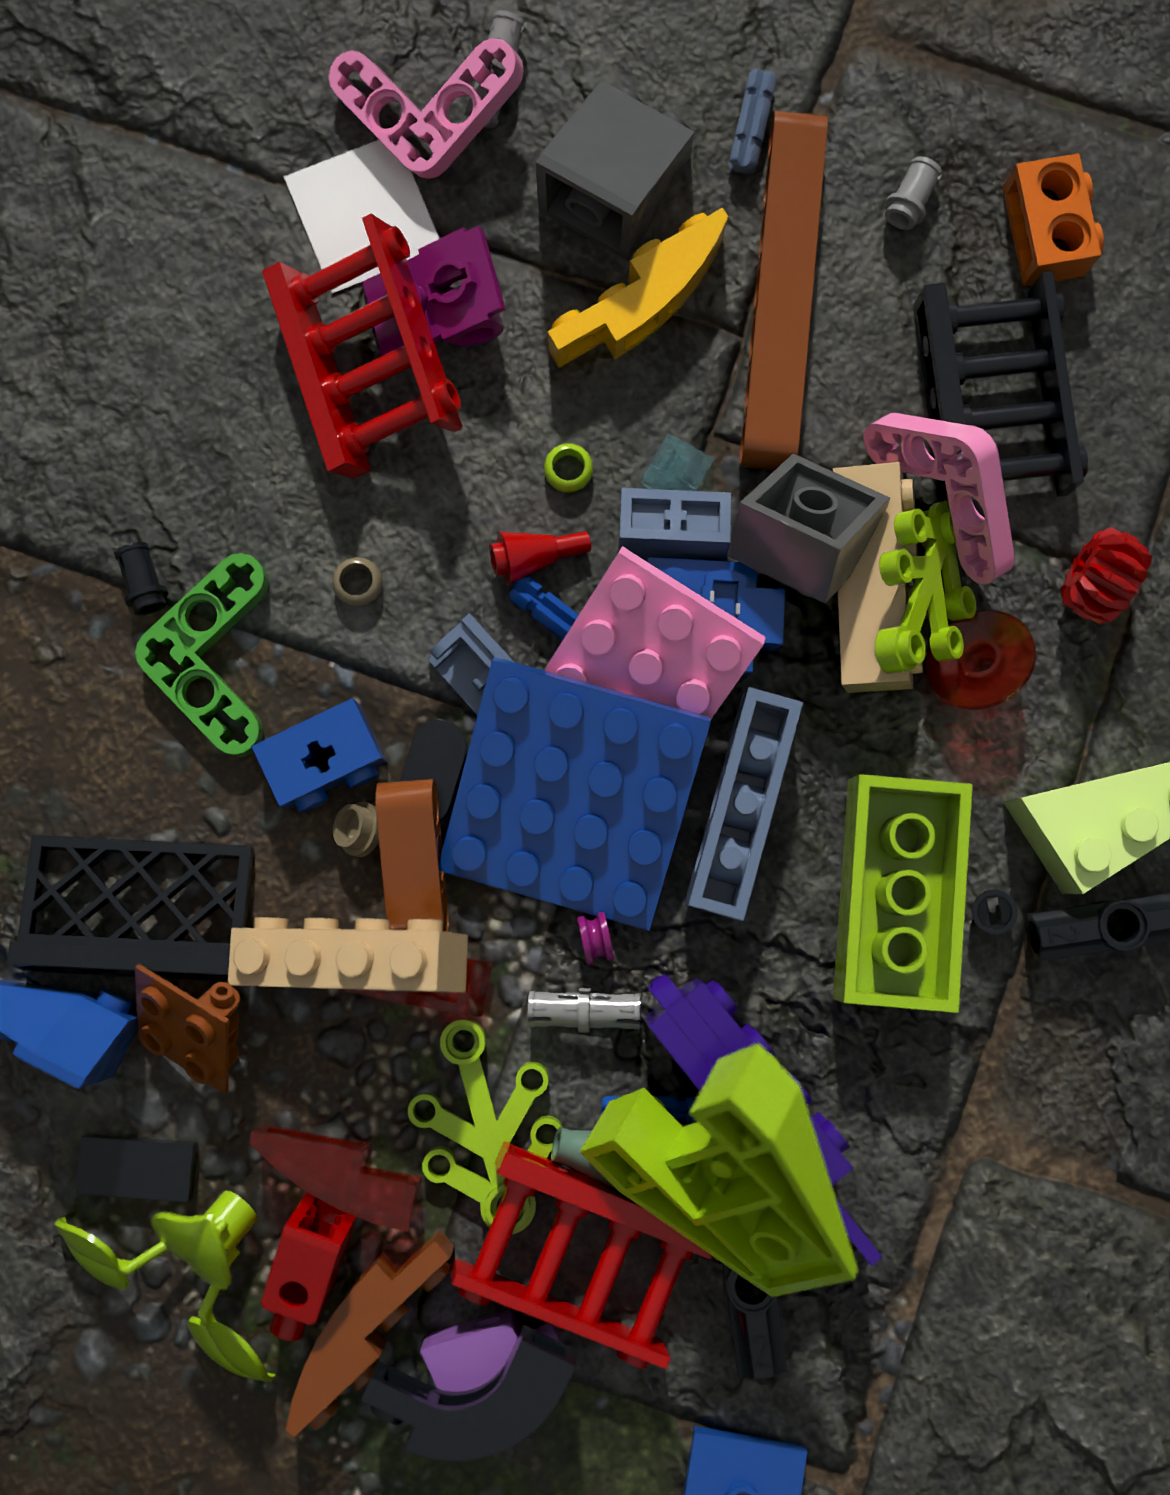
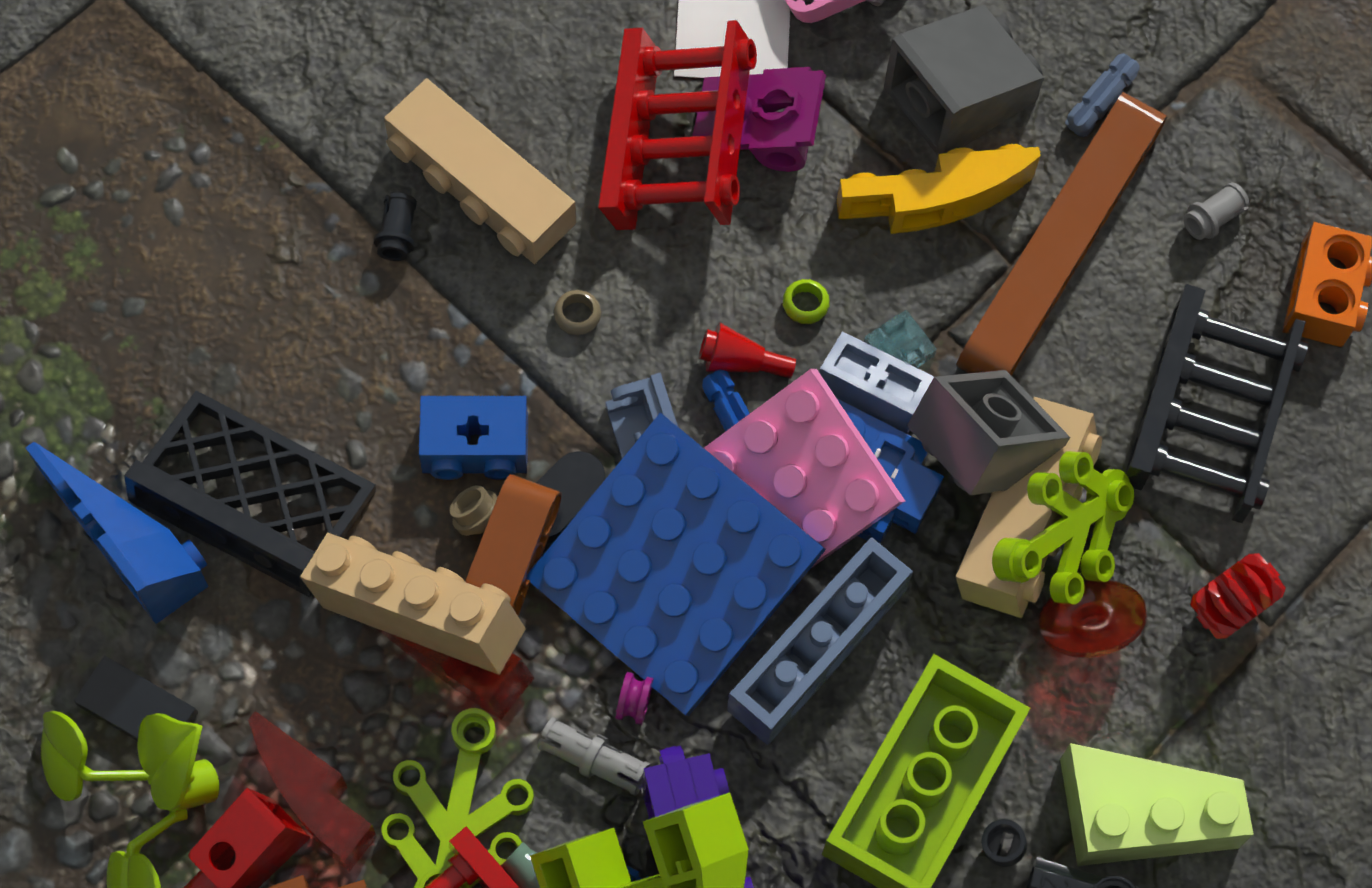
camera: 25 degrees right, 15 degrees down
bright green beam [135,553,269,757] -> none
dark orange hinge [135,964,240,1094] -> none
bright pink beam [863,413,1015,585] -> none
none -> tan brick [384,78,576,265]

